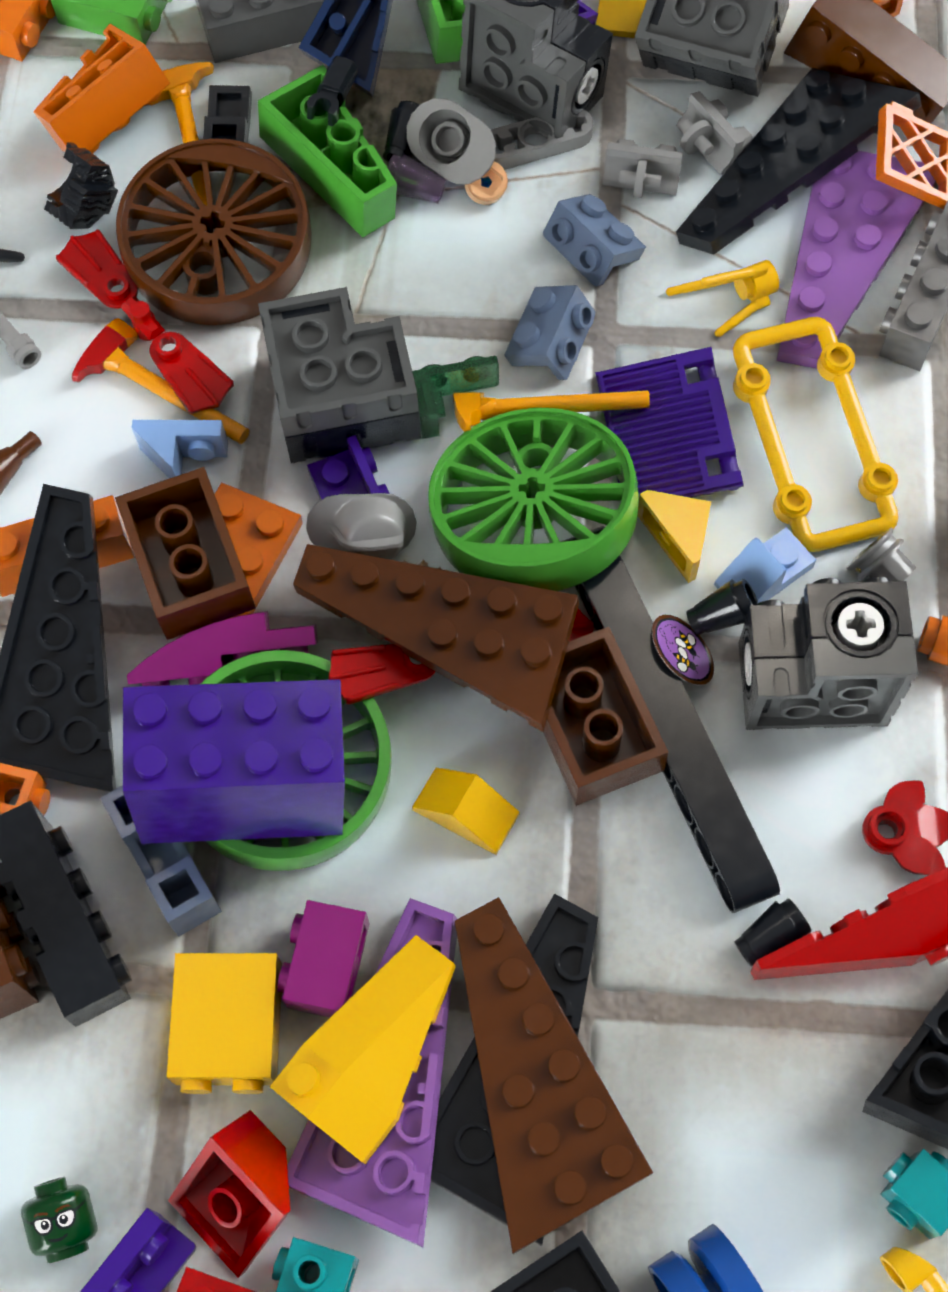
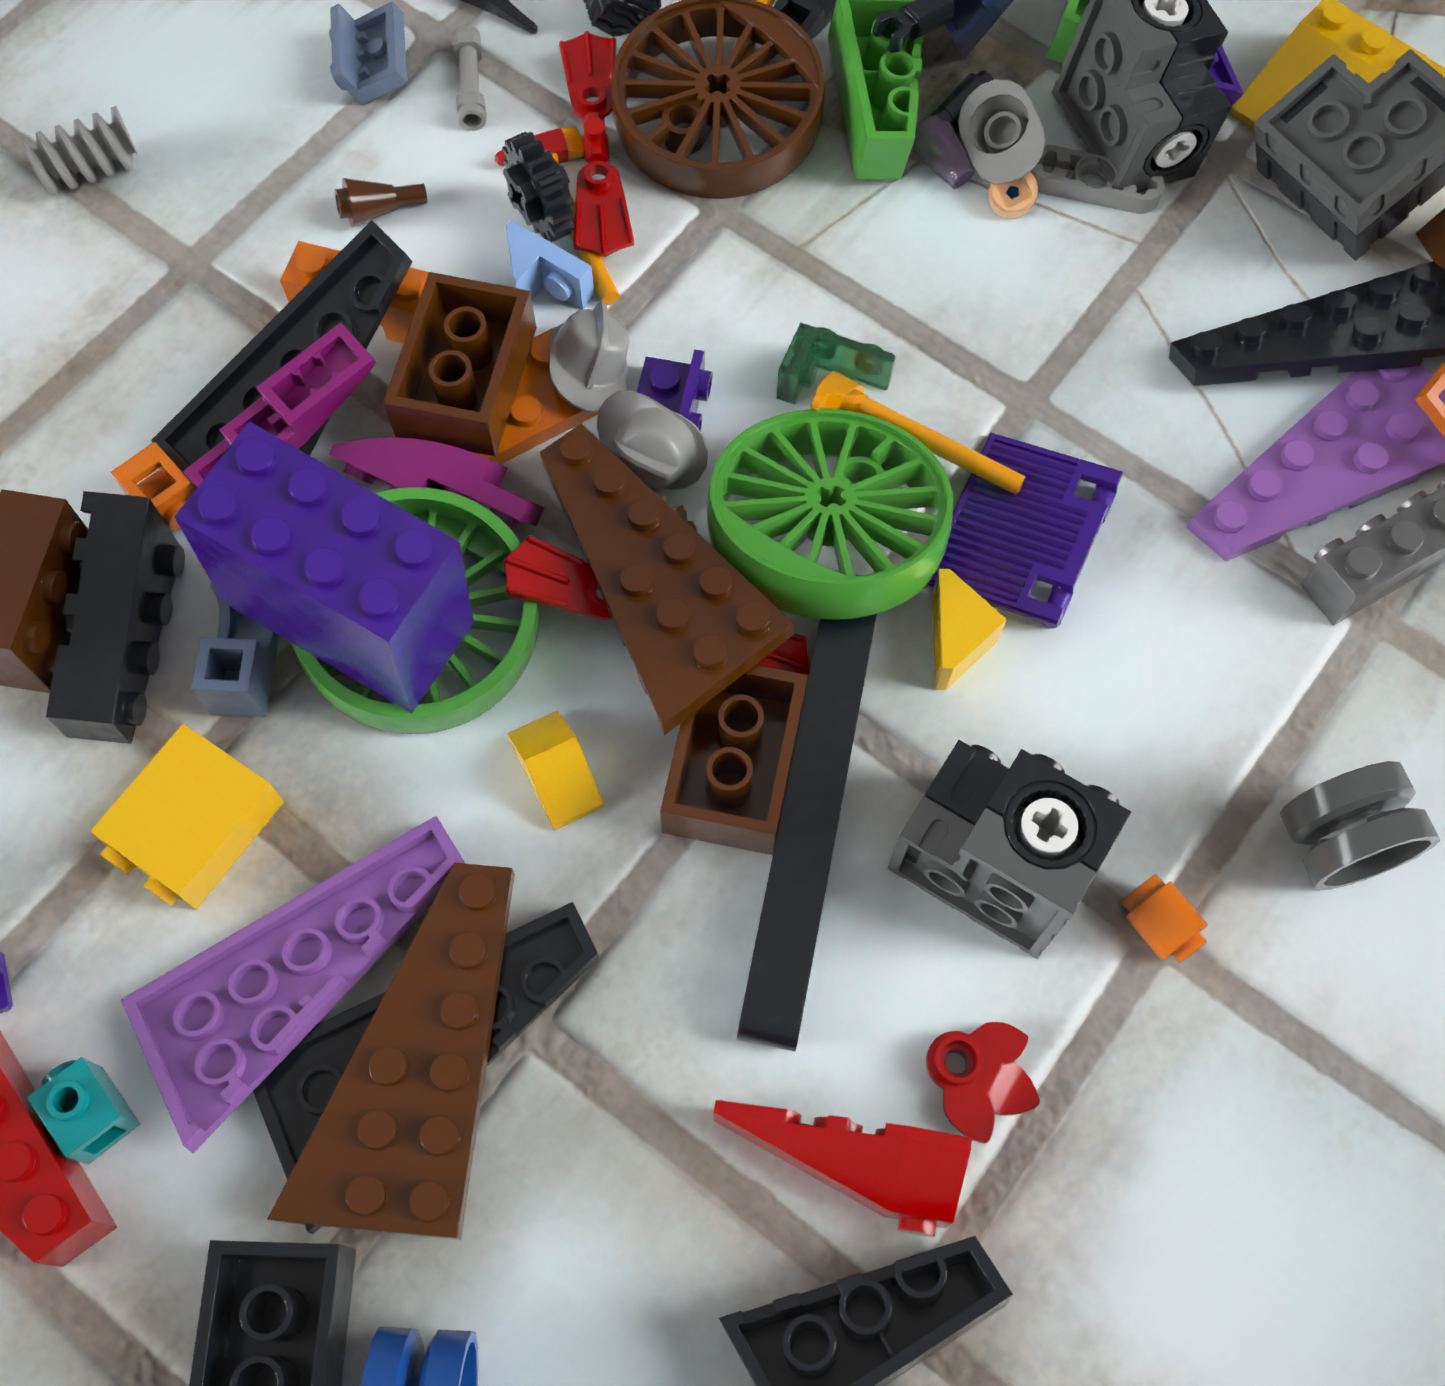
camera: 30 degrees right, 0 degrees up
red slope [168,1110,291,1278] -> none
dark grey piece [258,287,421,463] -> none
yellow wedge [270,935,456,1164] -> none
magenta brick [277,900,370,1018] -> none
sand blue bracket [504,285,595,380] -> none
sand blue bracket [543,194,646,287] -> none
light grey hips [602,139,683,198] -> none
sticker [652,615,714,685] -> none
yellow plant [666,260,779,337] -> none
light grey hips [676,91,752,175] -> none
black cone [686,579,758,636] -> none
light blue slope [714,527,816,603] -> none
yellow bar [733,317,899,552] -> none
black cone [734,898,812,967] -> none
light grey piece [846,527,916,582] -> none
none -> magenta slope [183,322,376,488]
none -> black gear [502,131,575,243]
none -> light grey piece [549,301,630,413]

